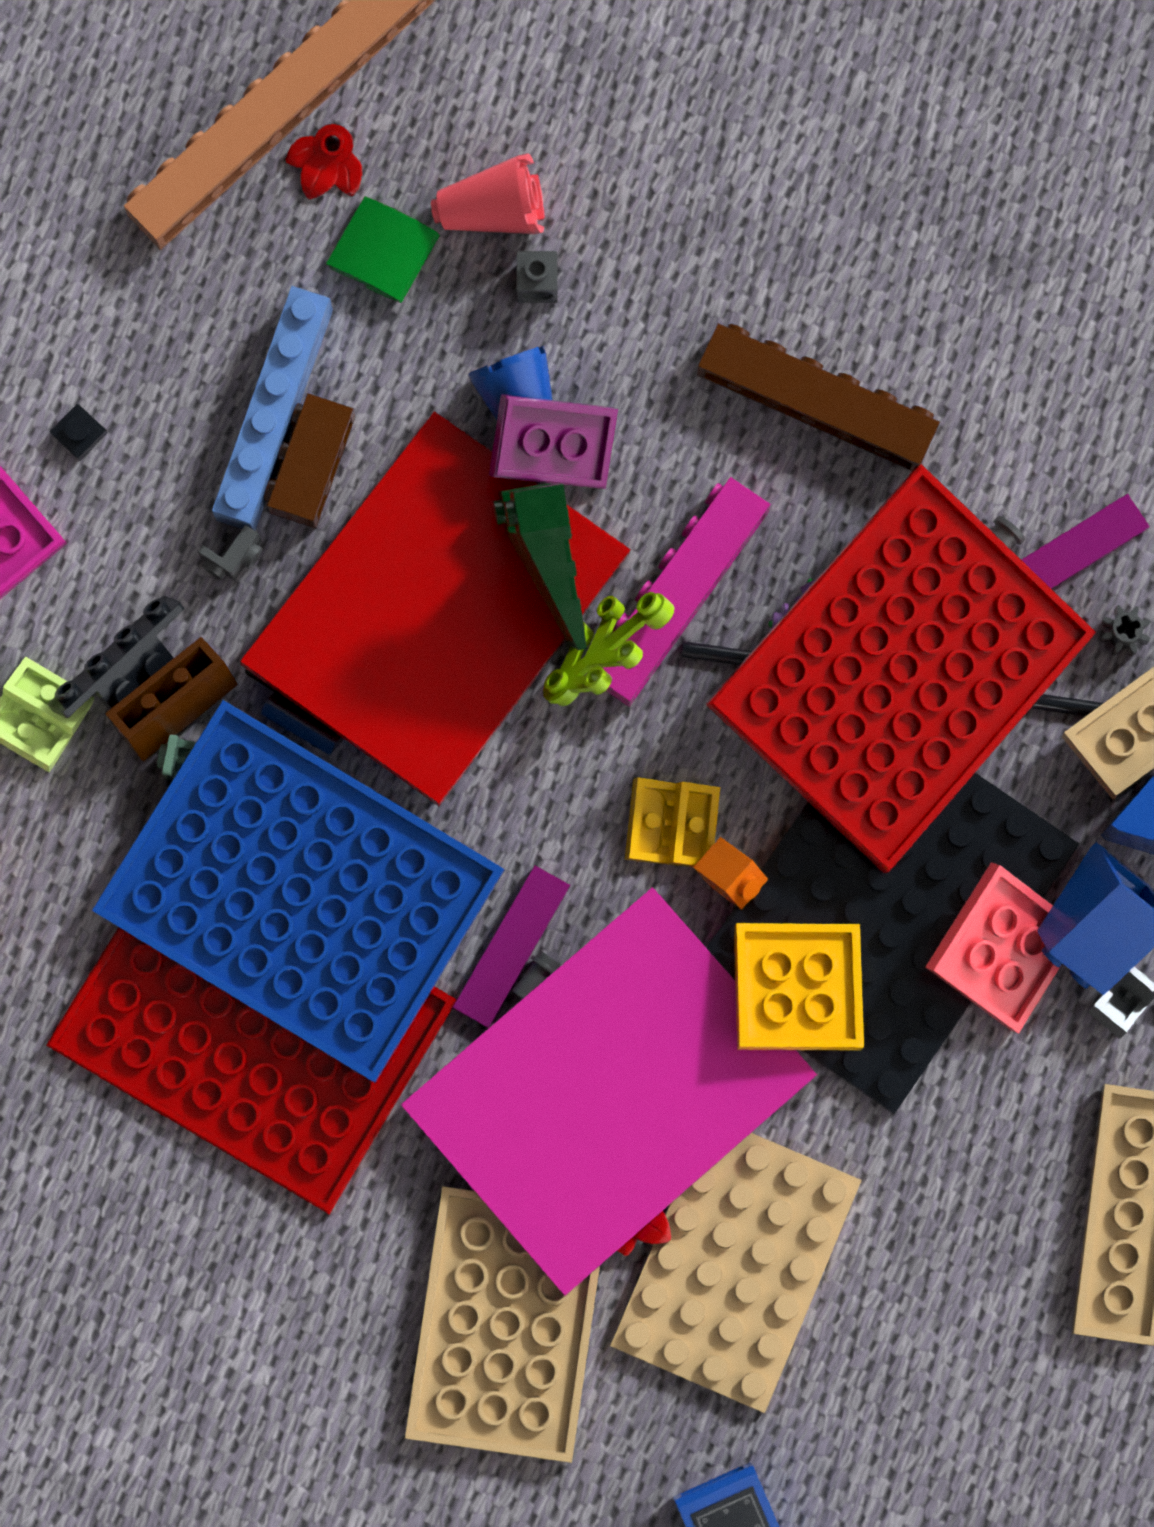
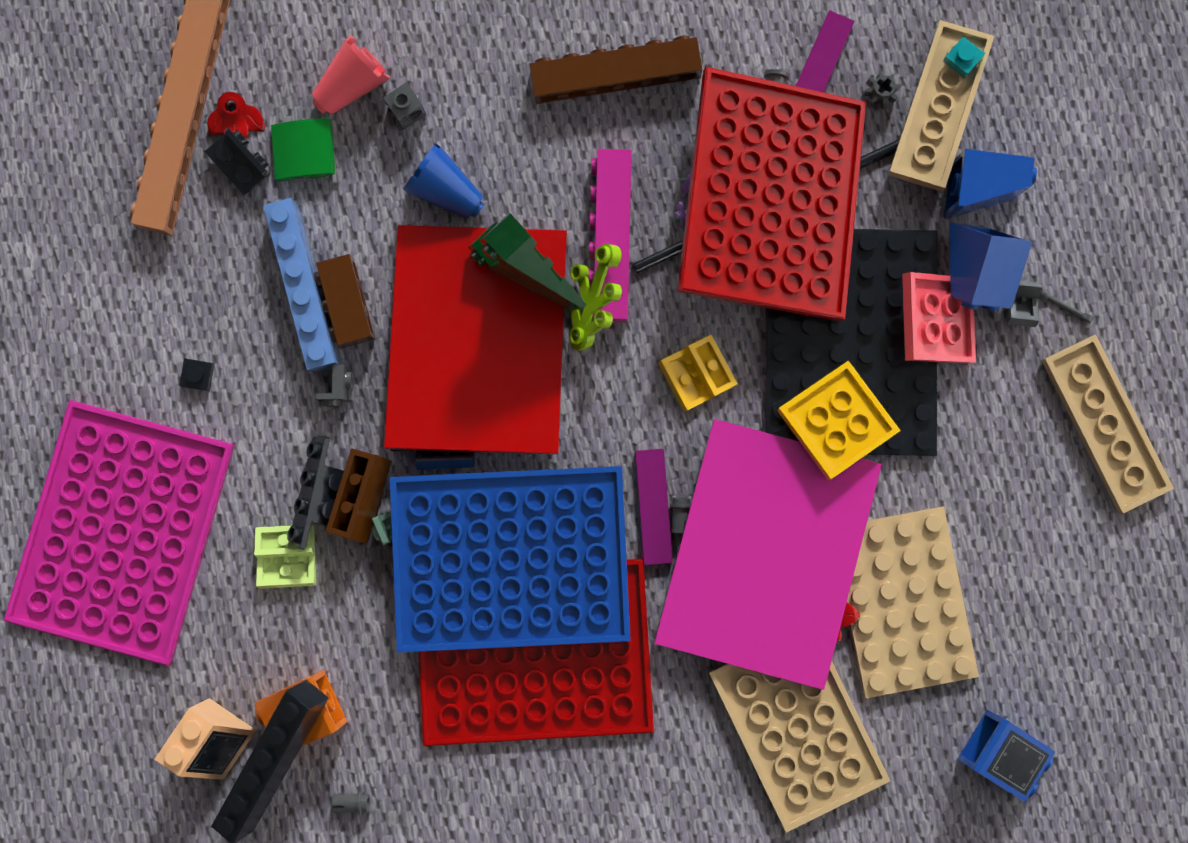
camera: 35 degrees left, 5 degrees up
magenta tile [489,394,618,489] -> none
orange brick [693,837,768,910] -> none
none -> black bracket [204,128,270,196]

